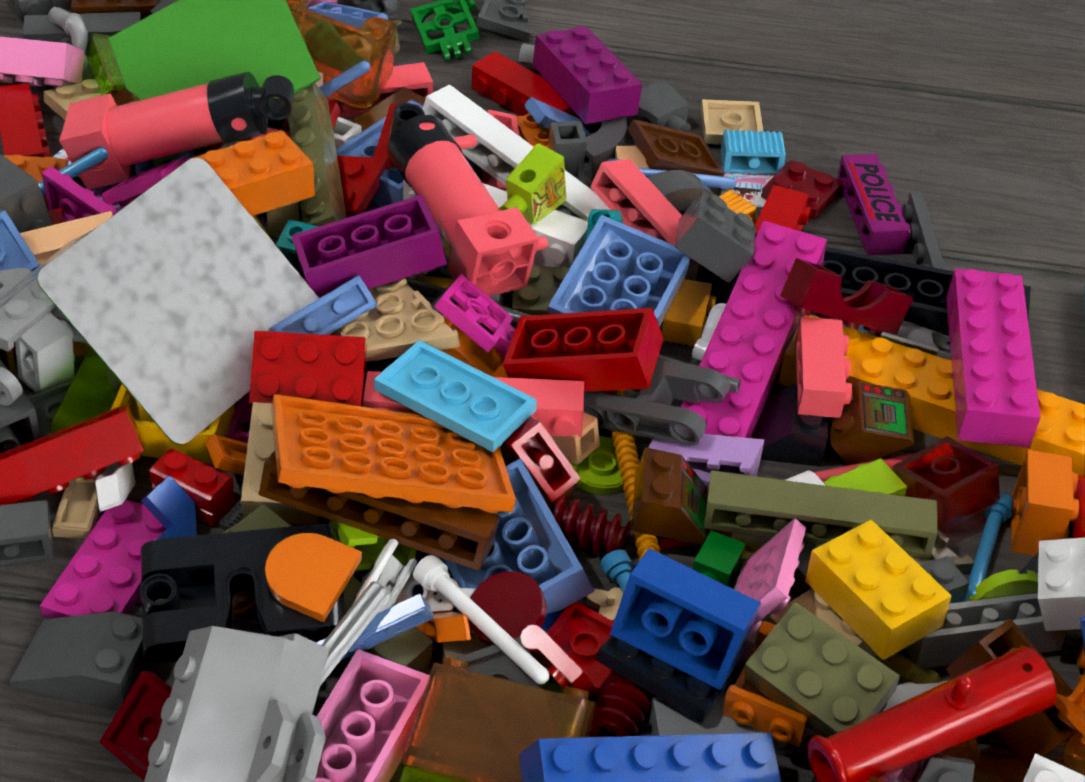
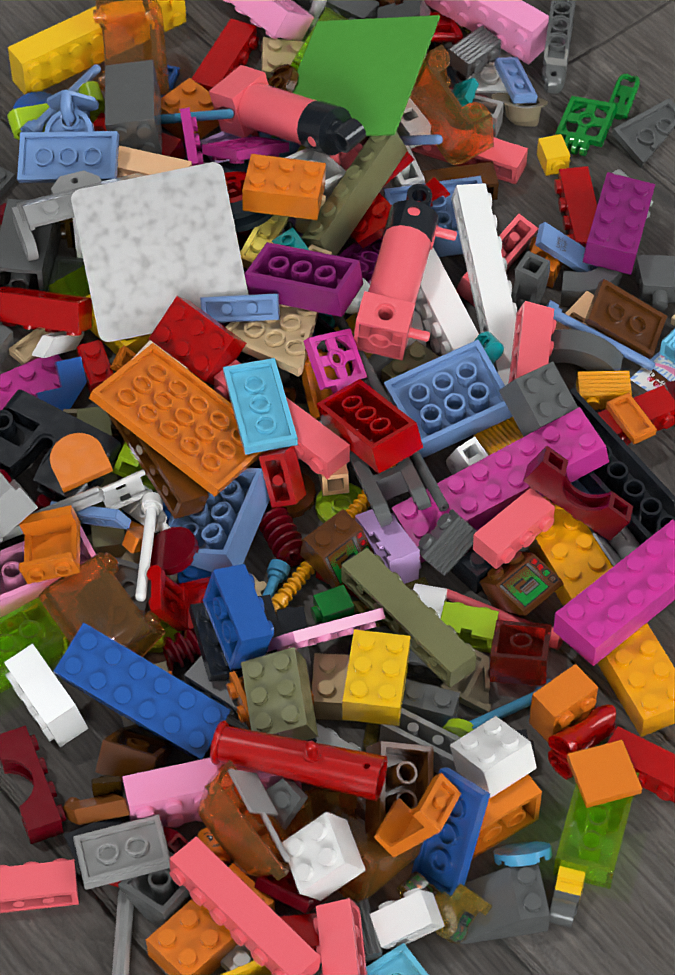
camera: 45 degrees right, 10 degrees up
lime torso [500,143,567,224] -> none
none -> orange panel [19,505,80,584]
none -> dark grey brick [418,509,477,576]
none -> white leg [446,436,489,474]
none -> yellow brick [537,134,570,176]
none -> orange tile [606,392,657,445]

